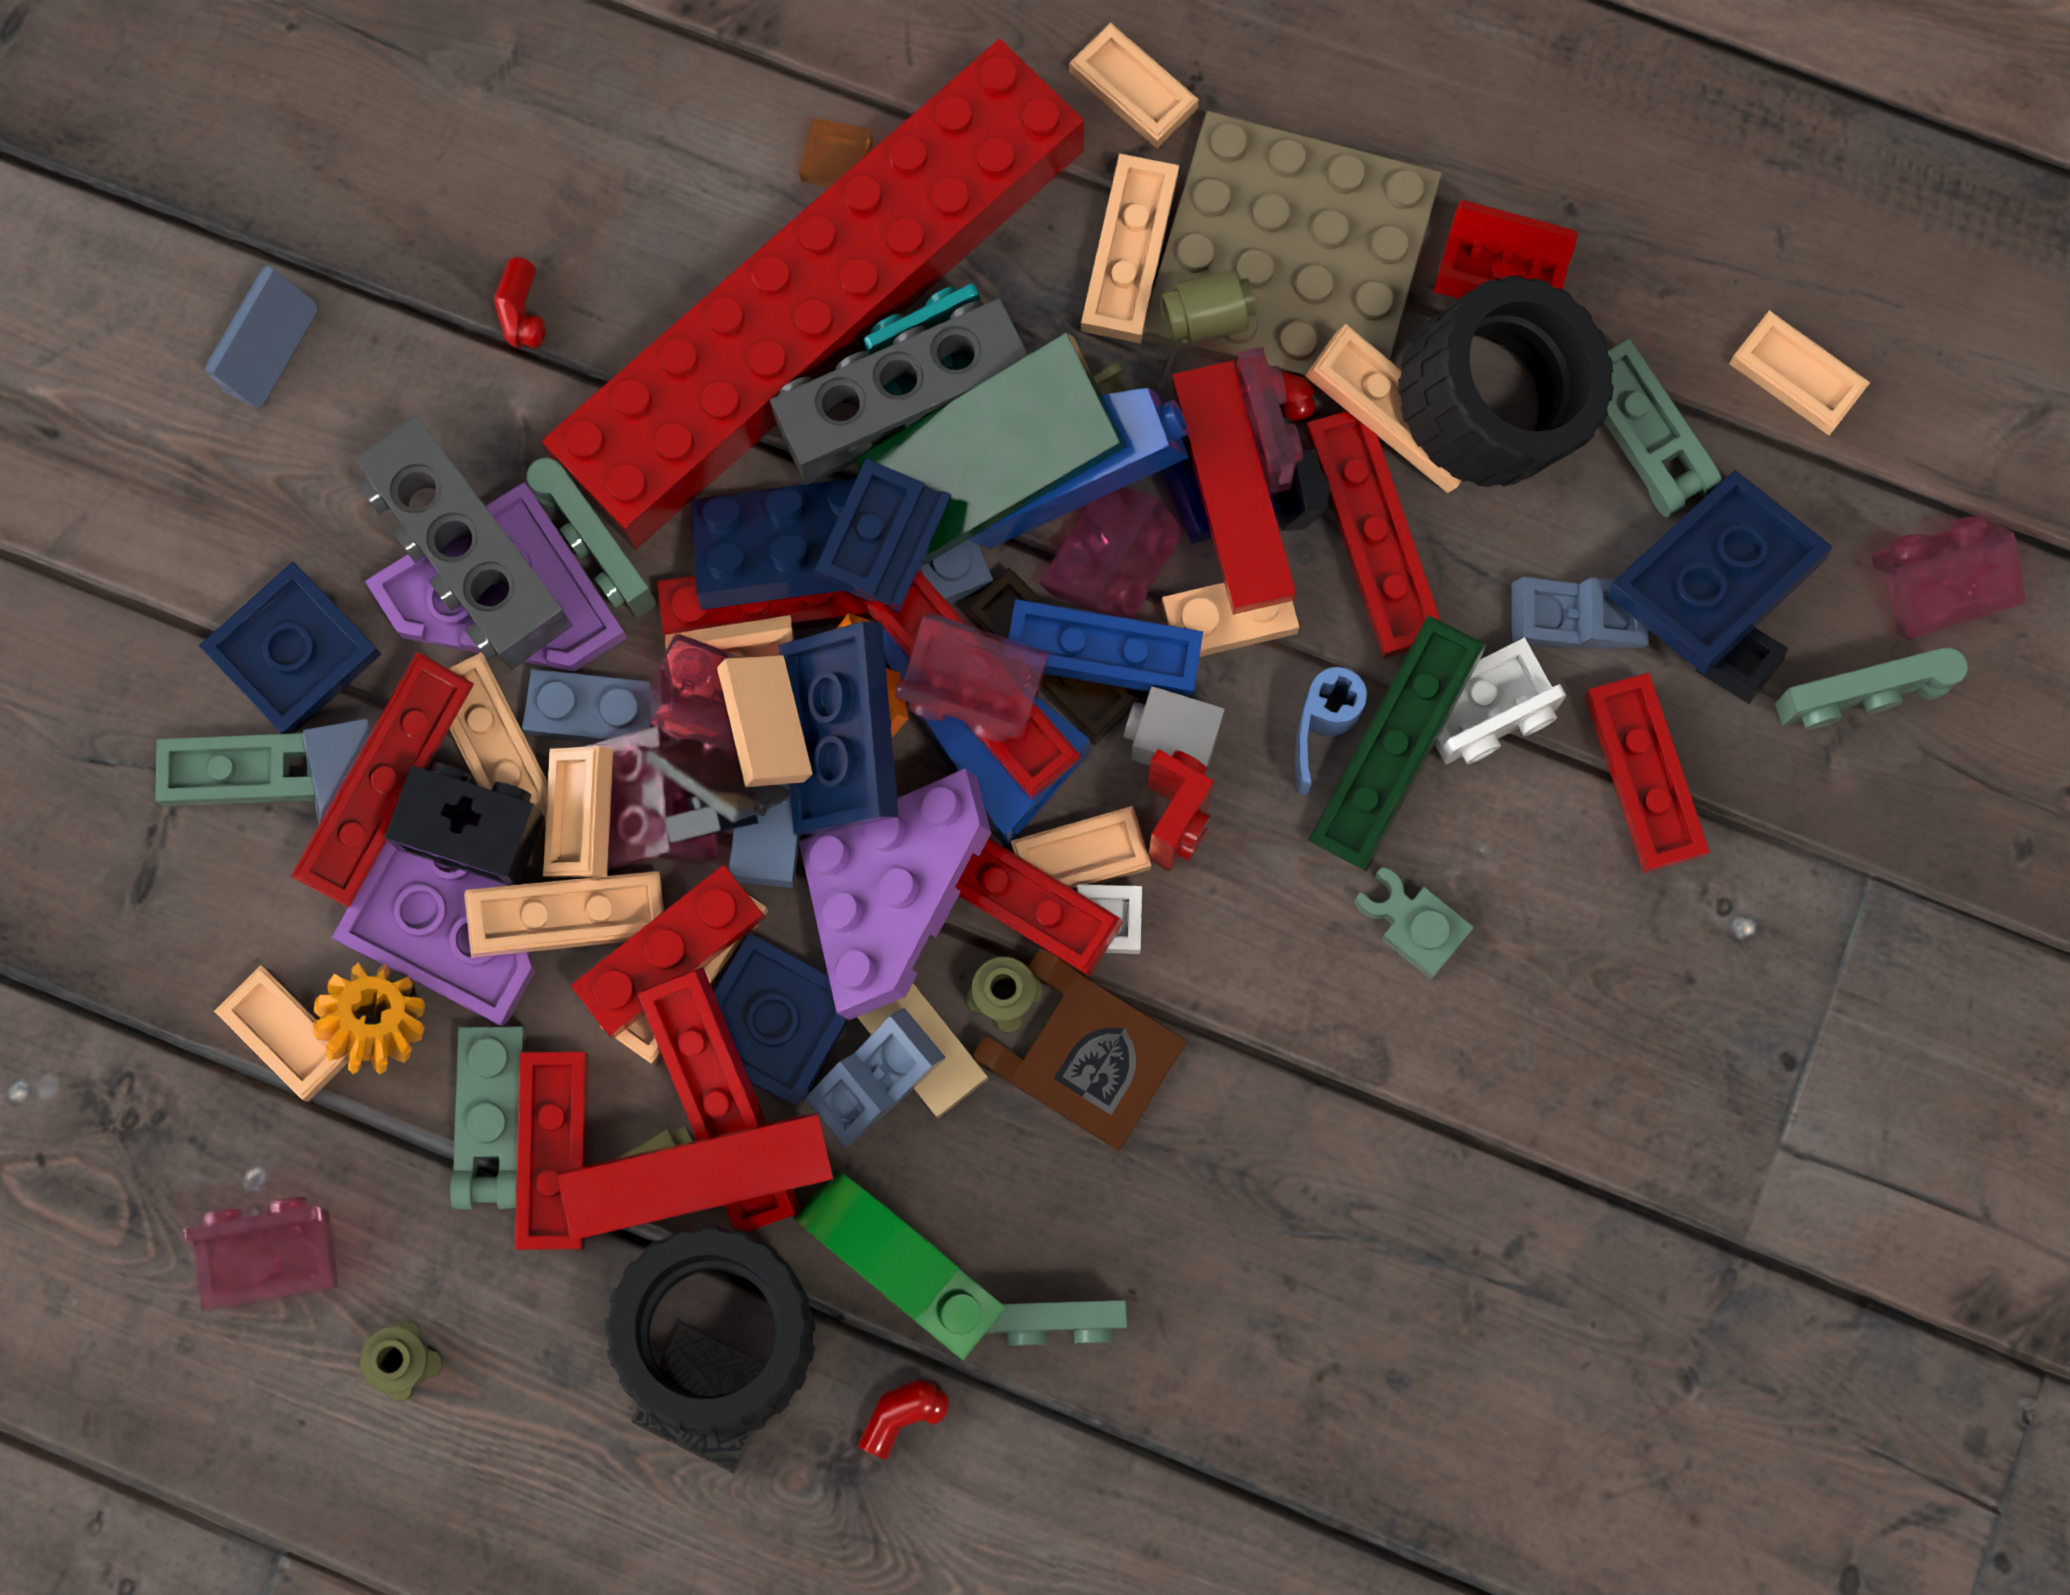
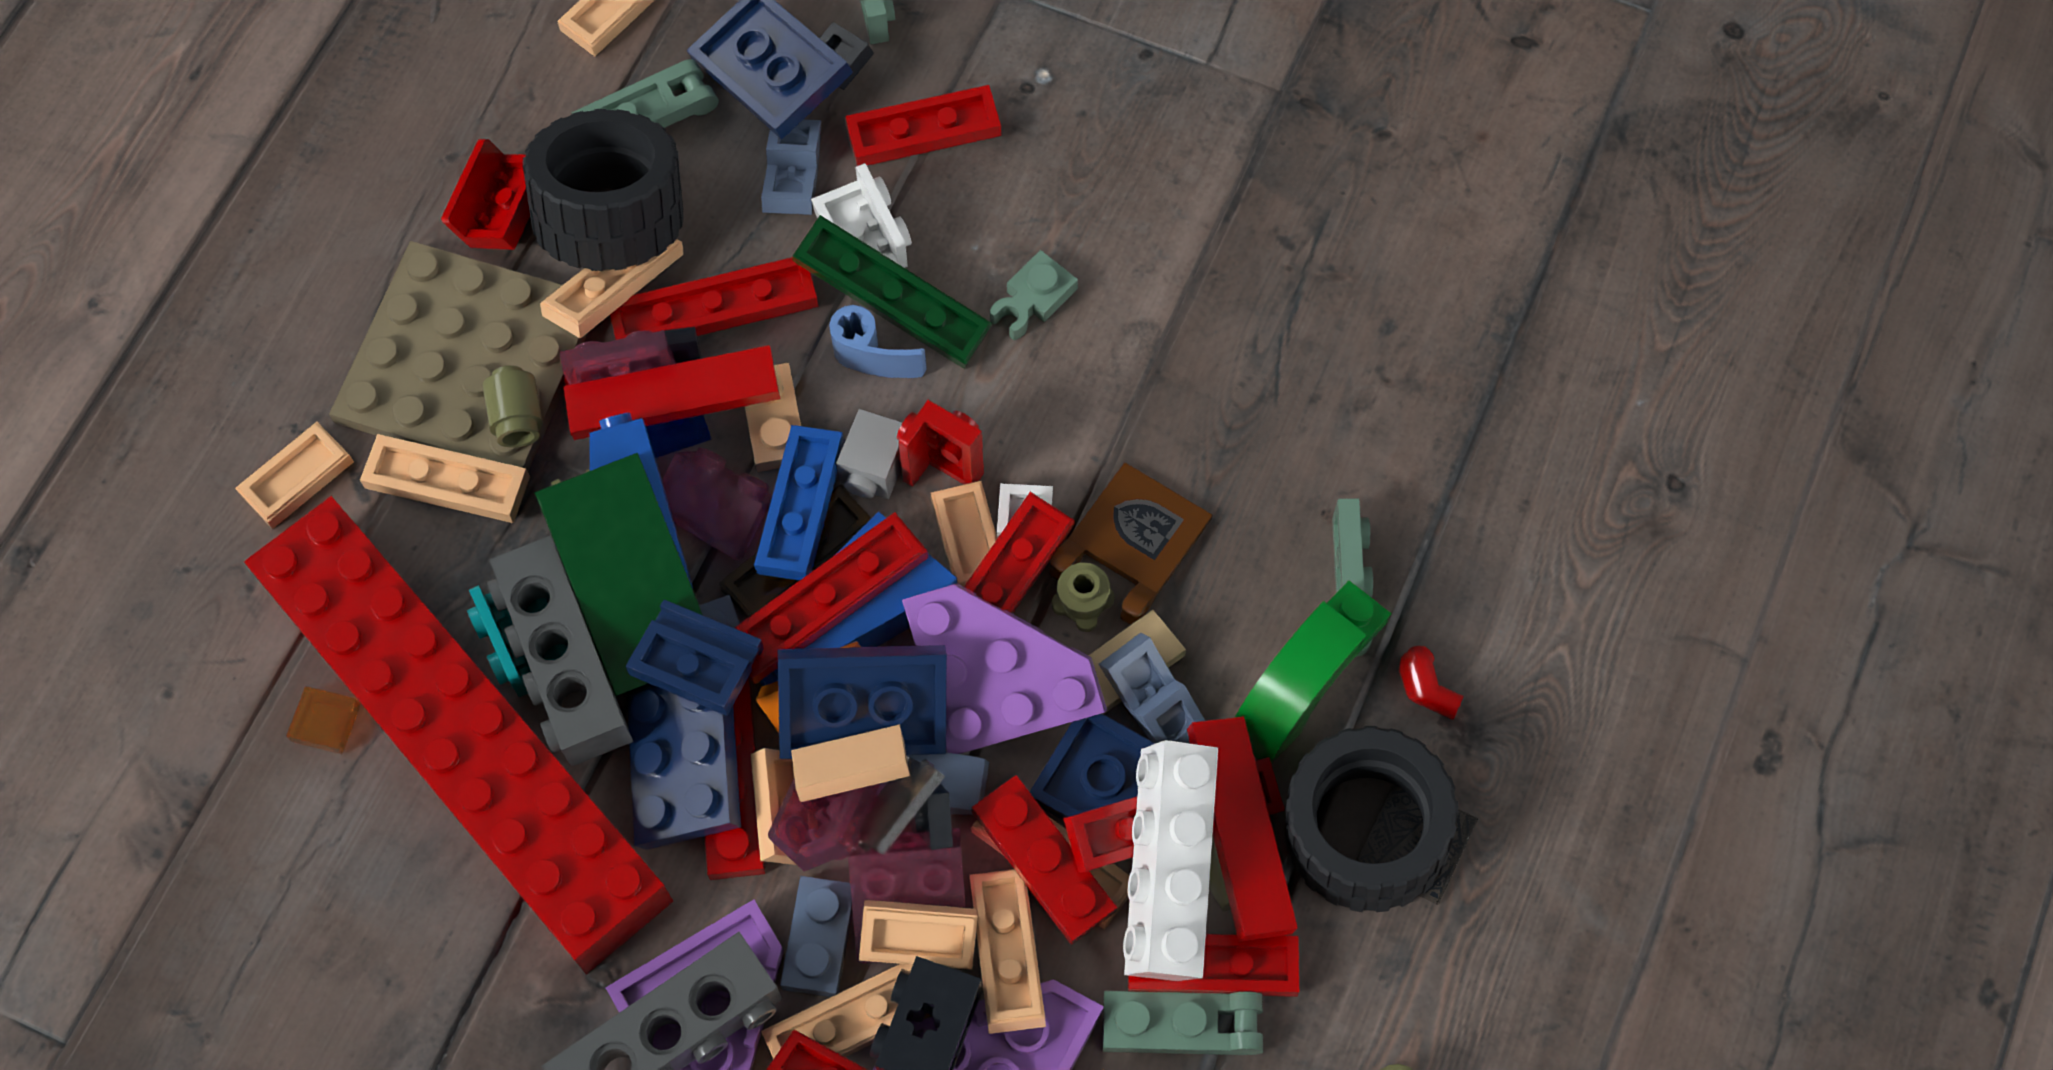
camera: 90 degrees left, 10 degrees down
red arm [494,257,546,349] -> none
sand green plate [527,458,657,619] -> none
clear pink bracket [894,612,1051,741] -> none
none -> white brick [1123,740,1218,981]

